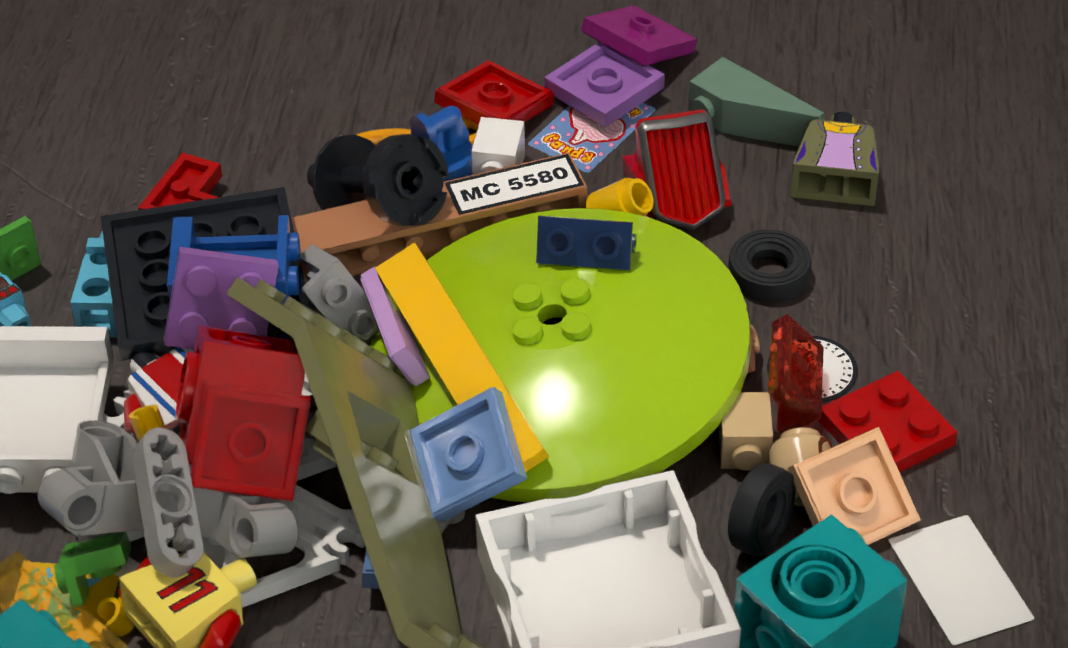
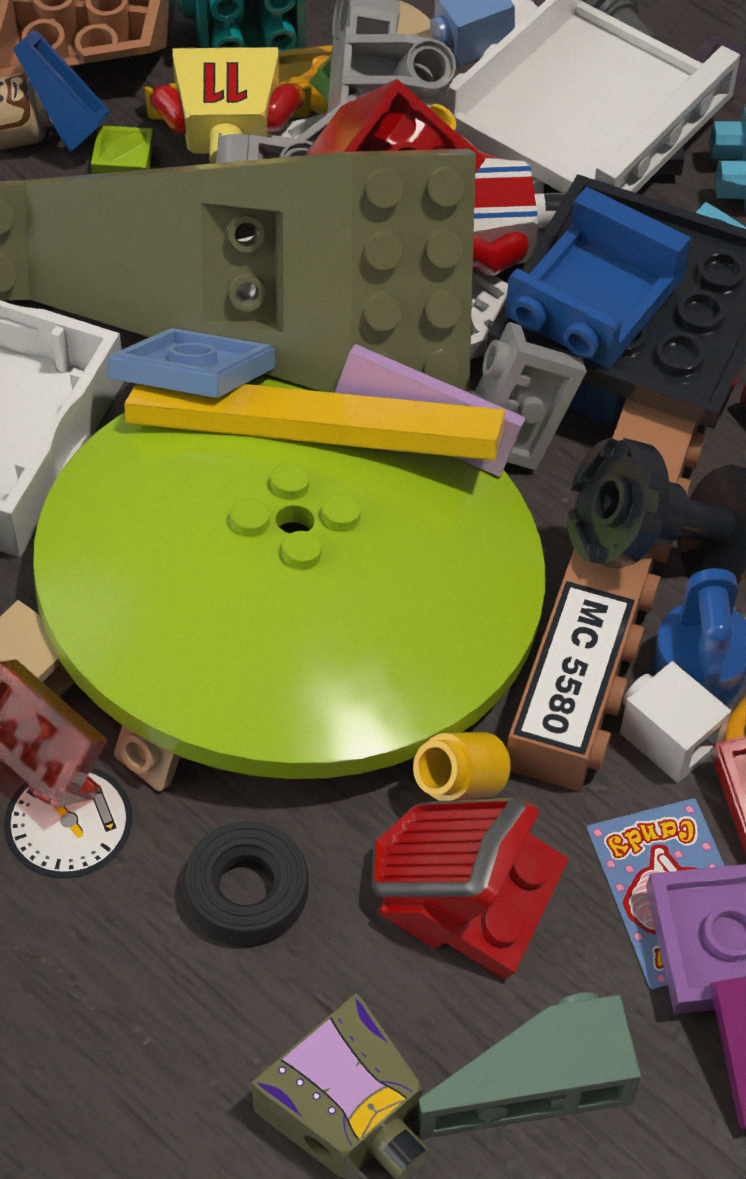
camera: 125 degrees right, 10 degrees up
light grey beam [132,428,203,577] -> none
medium lavender plate [164,247,279,349] -> none
red tile [190,381,311,501] -> none
dark blue hinge [536,215,637,270] -> none

